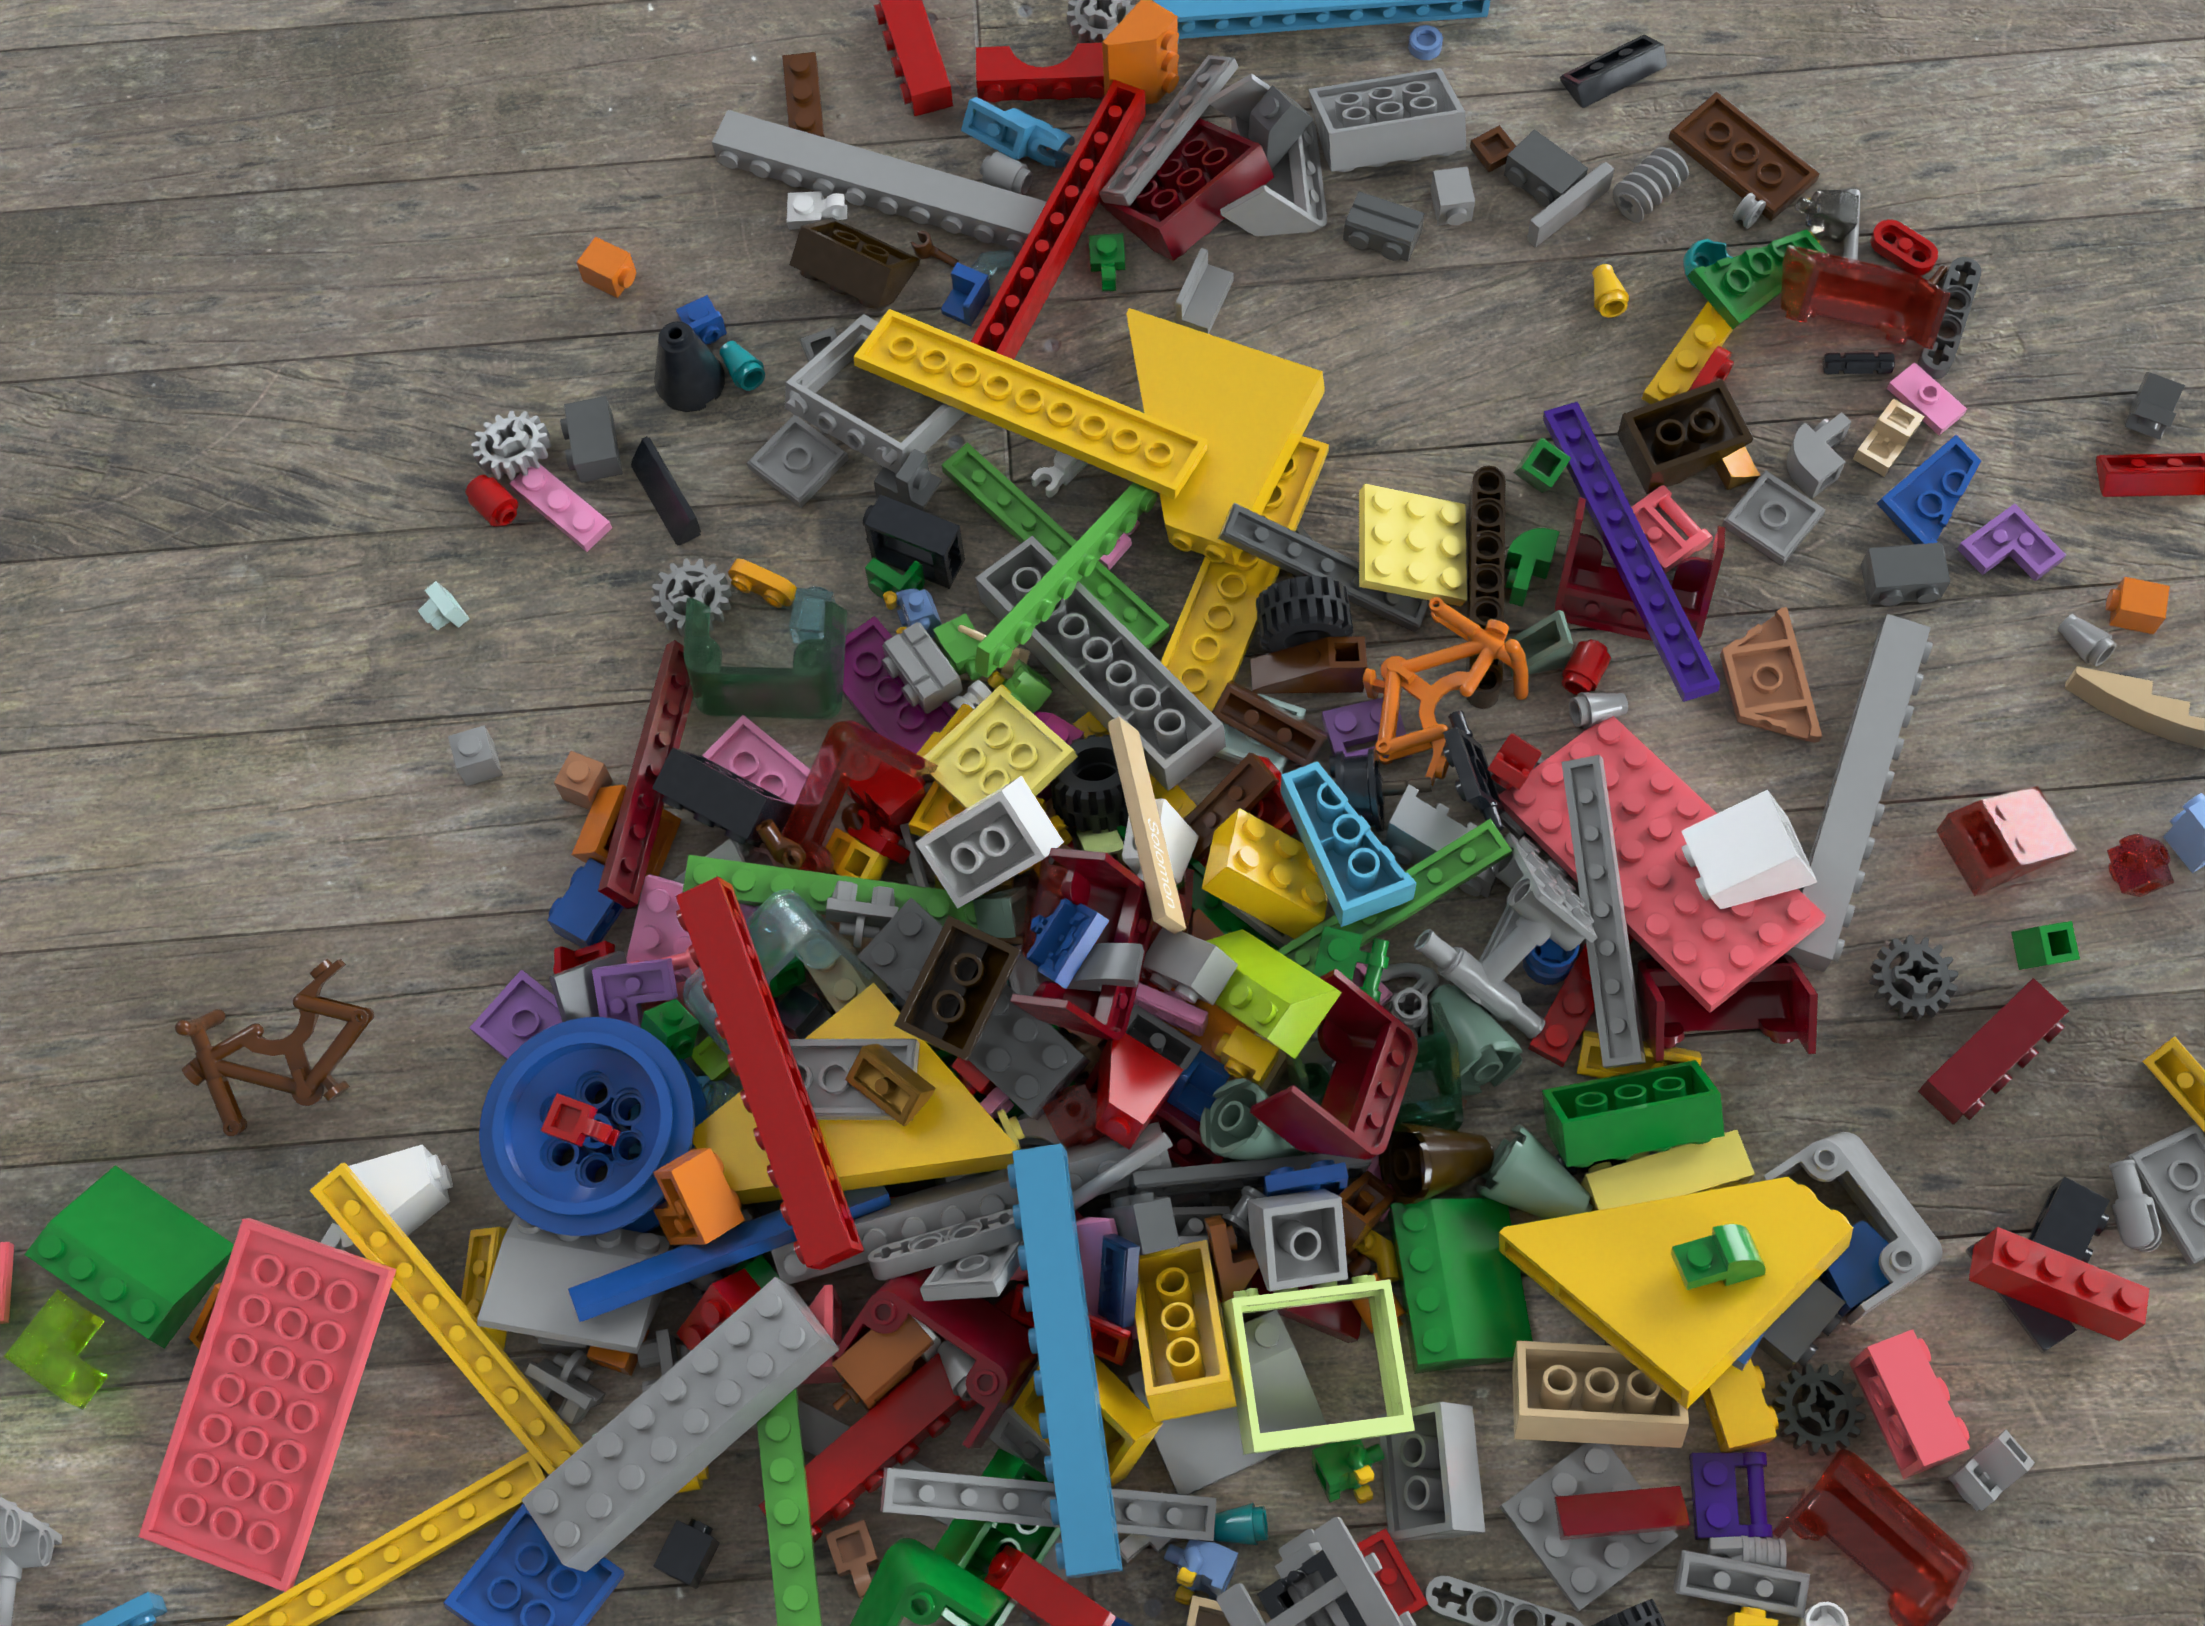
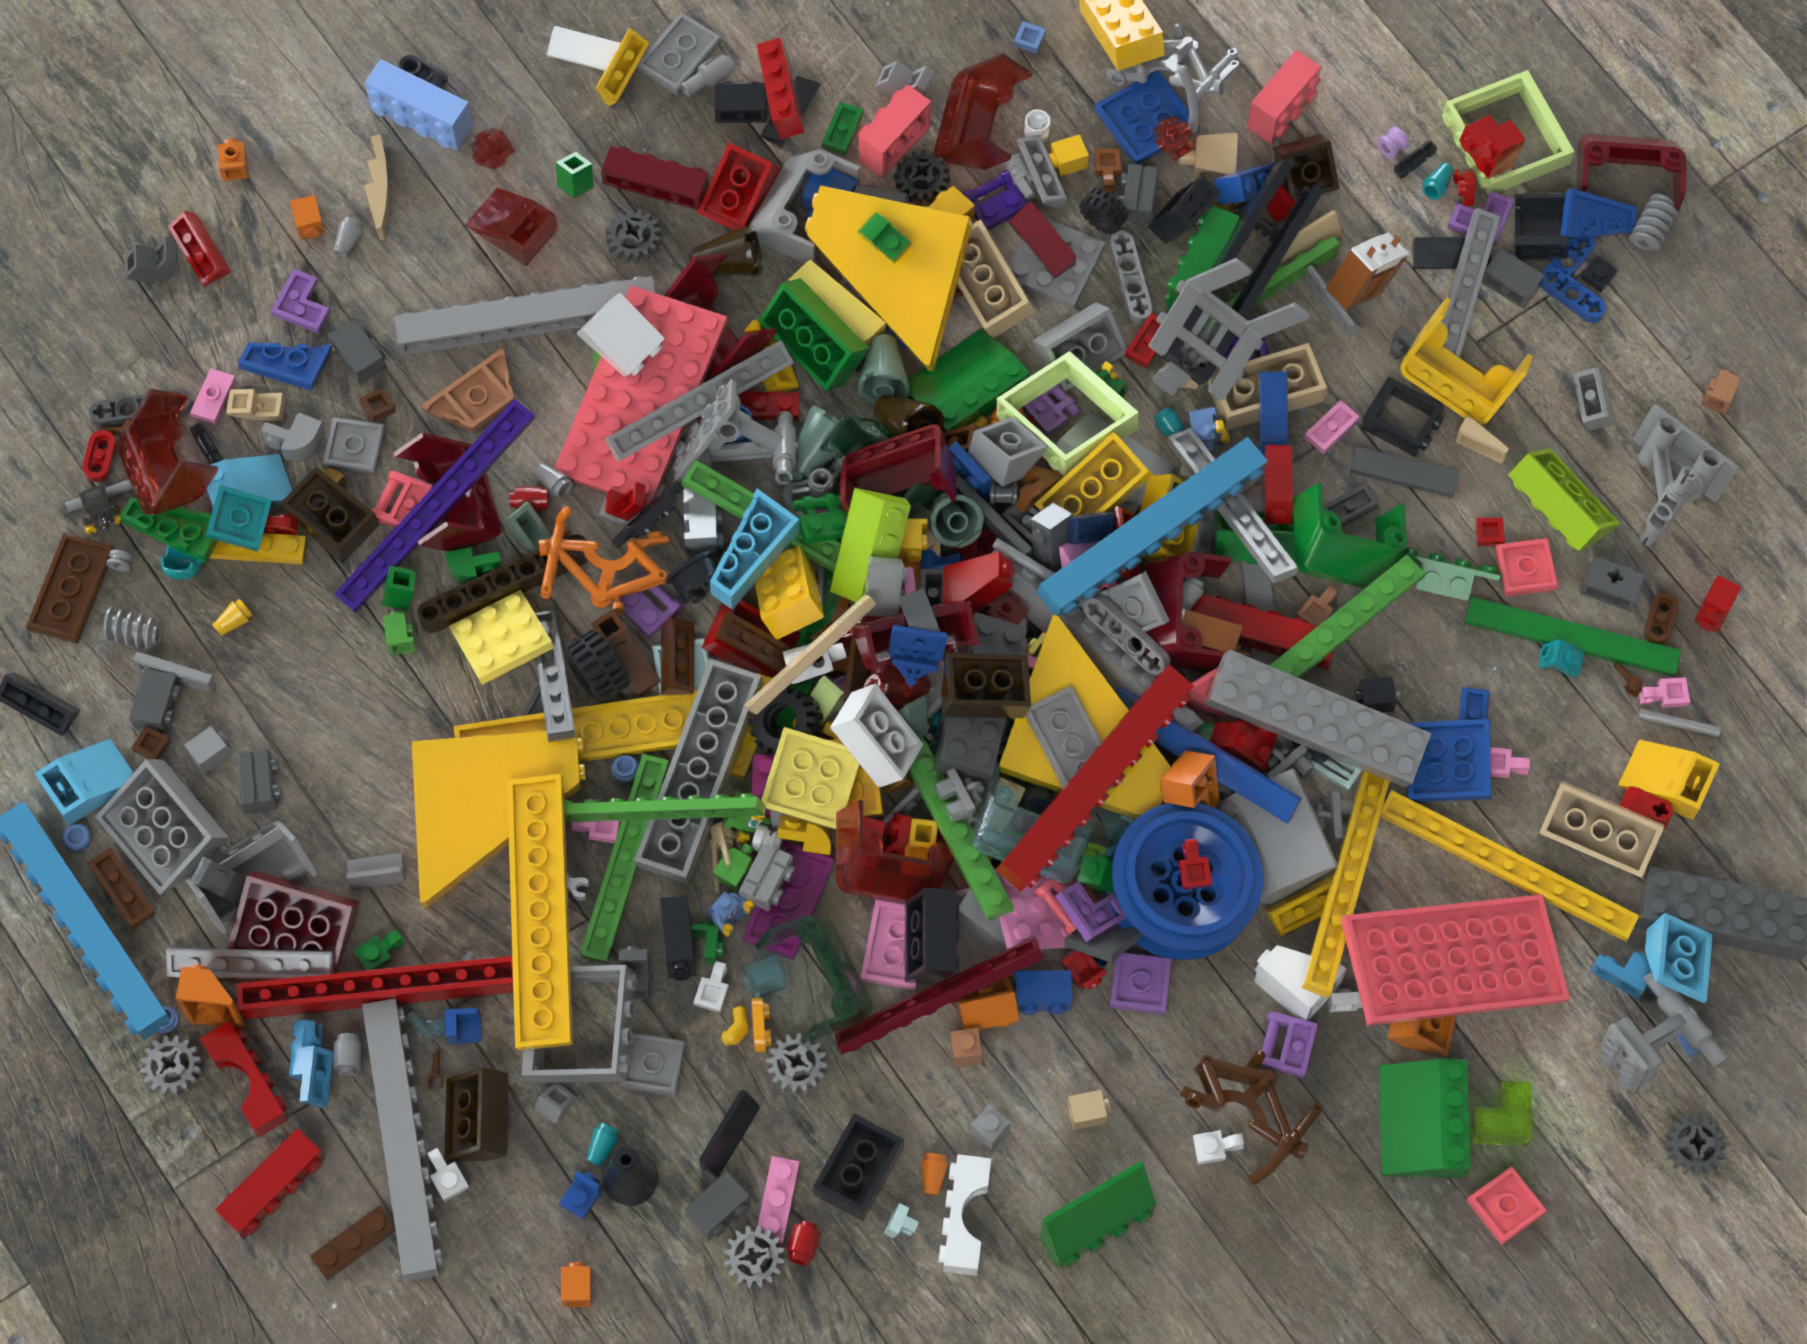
camera: 125 degrees left, 0 degrees up
reddish brown arm [756,819,806,869] -> none
pearl gold slope [845,1043,936,1126] -> none
none -> medium azure slope [34,739,133,826]
none -> reddish brown plate [87,848,156,930]
none -> medium azure slope [200,454,292,510]
none -> teal plate [205,485,272,552]
none -> reddish brown plate [360,388,396,422]
none -> bright green brick [383,611,417,655]
none -> medium blue plate [612,755,639,782]
none -> dark brown cone [689,225,762,277]
none -> white plate [693,961,729,1013]
none -> red slope [697,142,781,230]
none -> yellow arm [721,1006,749,1046]
none -> black brick [813,1114,904,1221]
none -> green plate [822,102,864,156]
none -> orange cone [921,1153,949,1195]
none -> white arch [939,1154,991,1276]
none -> medium lavender plate [1022,383,1081,437]
none -> green slope [1040,1161,1156,1268]
none -> tan brick [1067,1090,1111,1130]
none -> white plate [1193,1130,1244,1165]
none -> medium lavender plate [1259,1012,1318,1078]

